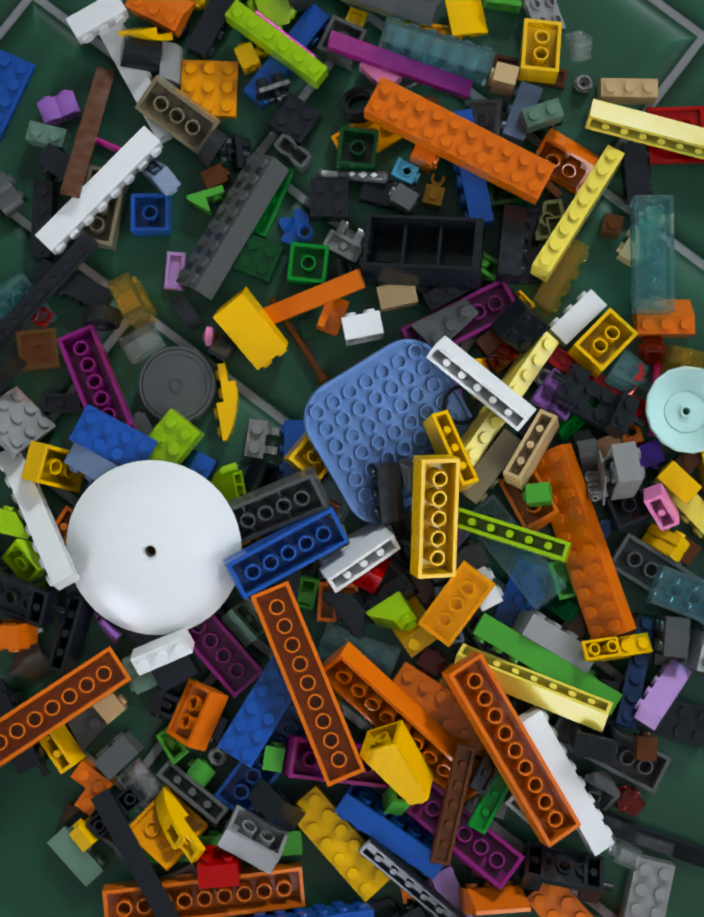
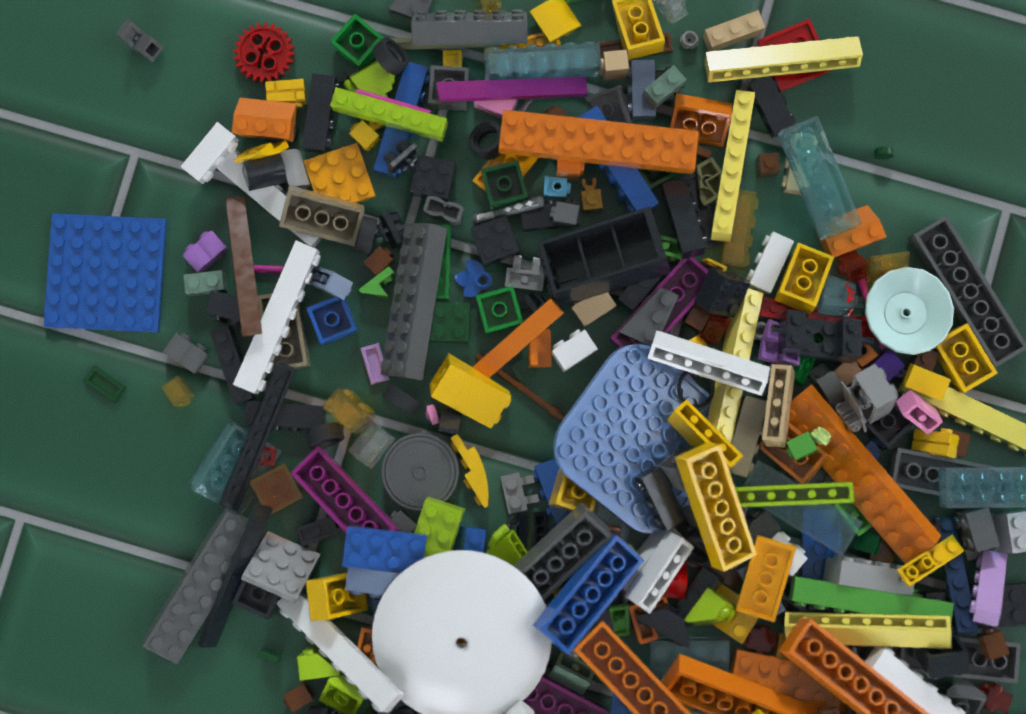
camera: 20 degrees left, 0 degrees up
none -> yellowish green plate [811,427,831,446]

